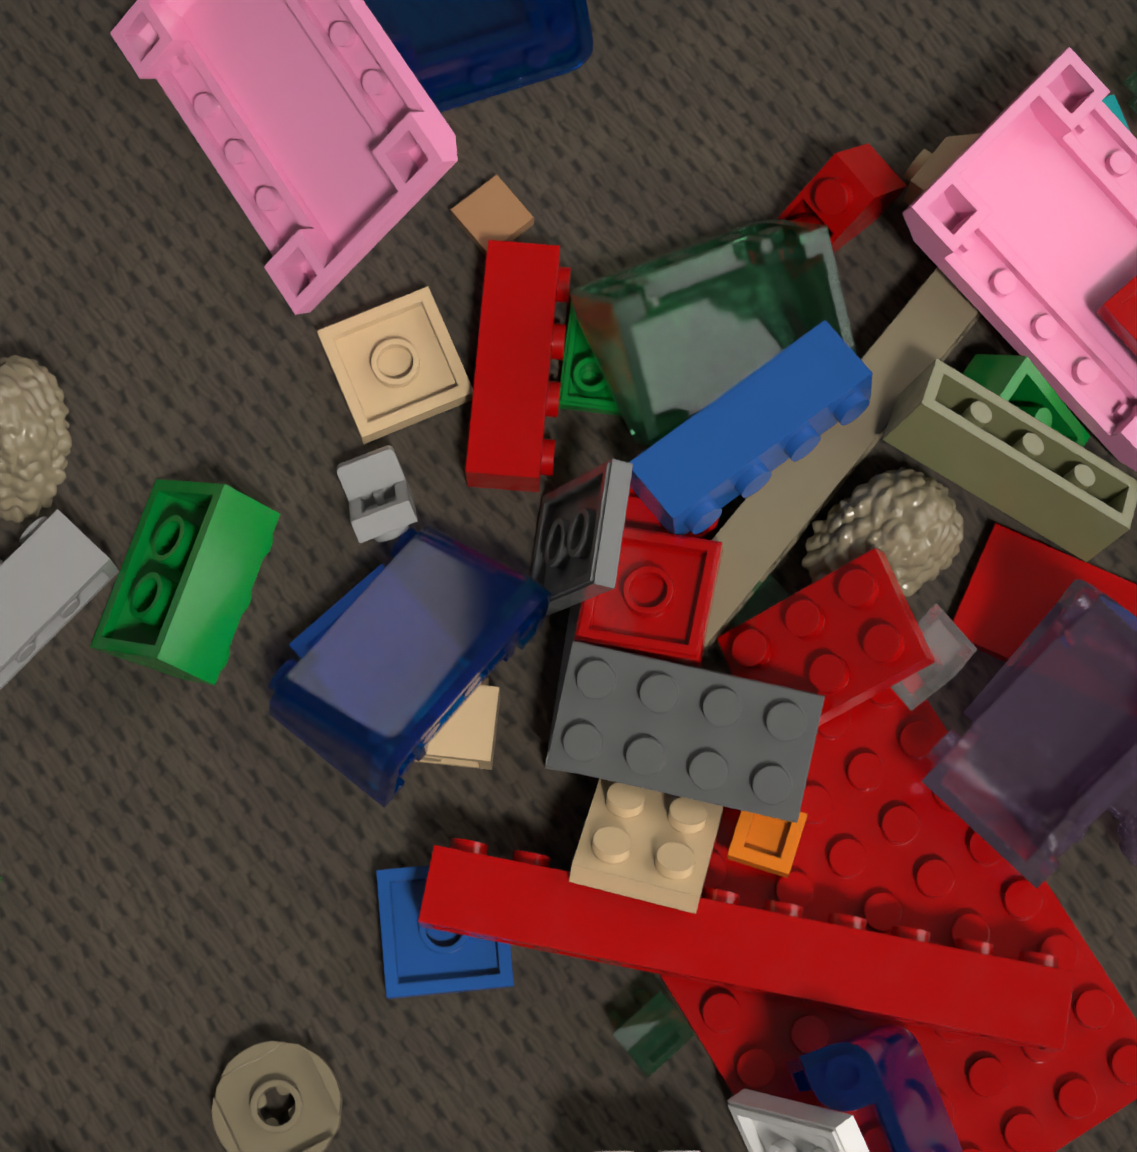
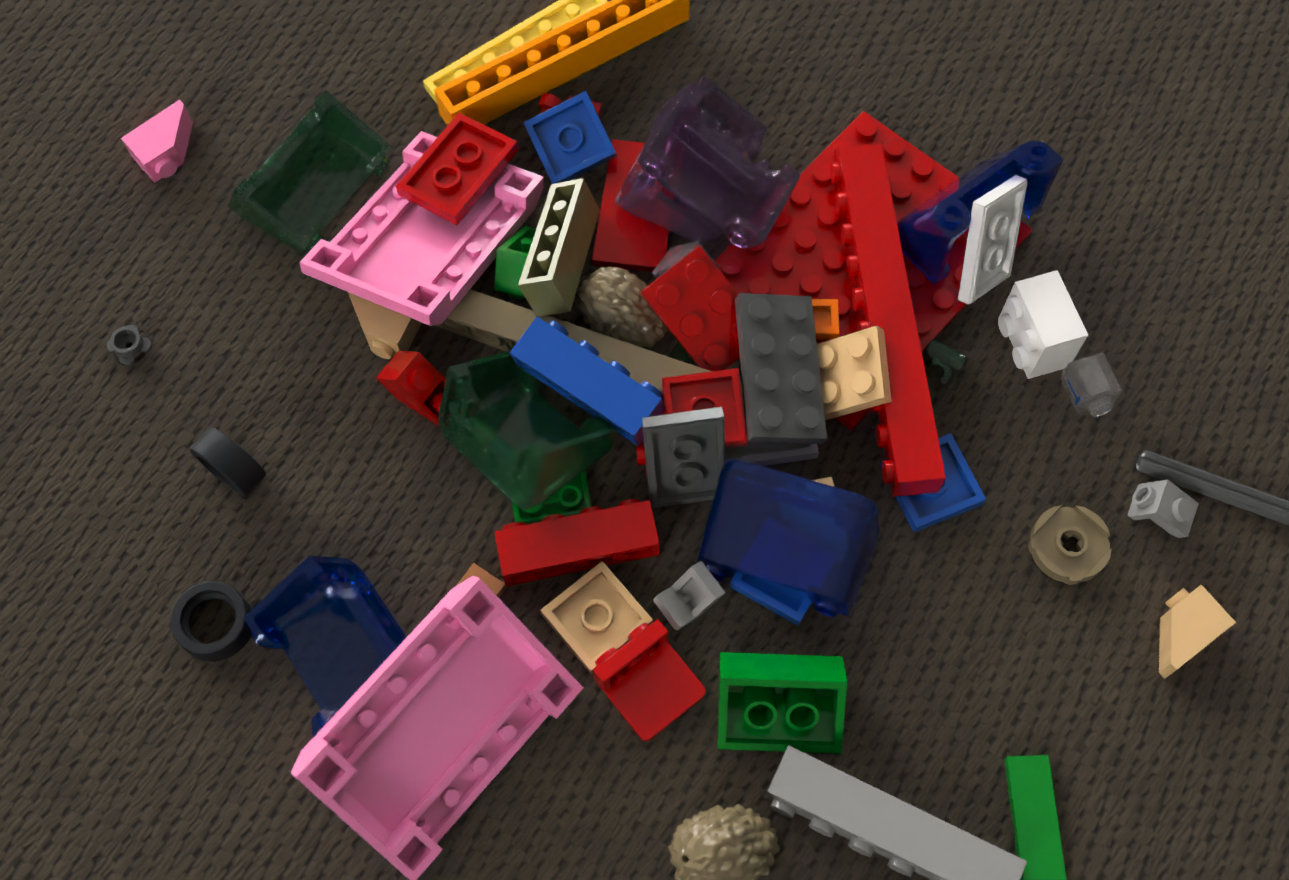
camera: 105 degrees left, 10 degrees down
none -> red bracket [593,619,706,741]

